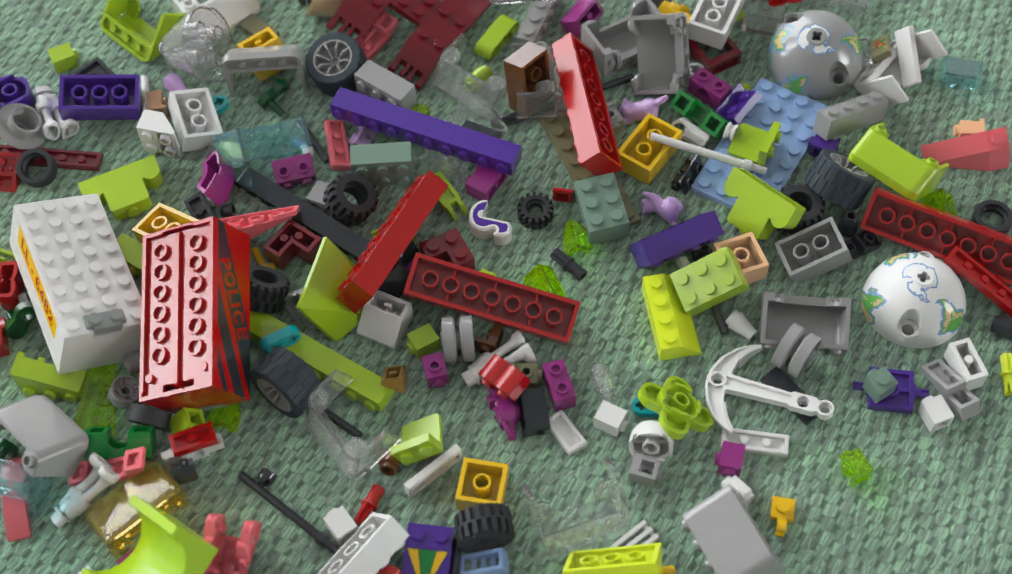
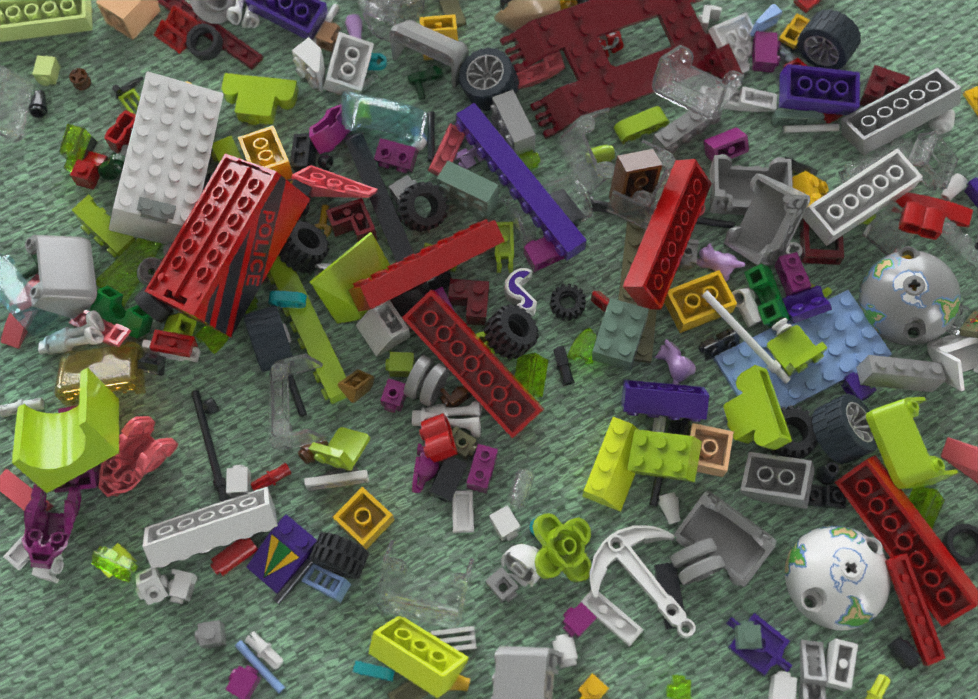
camera: 30 degrees right, 10 degrees up
none -> black tyre [484,304,539,360]

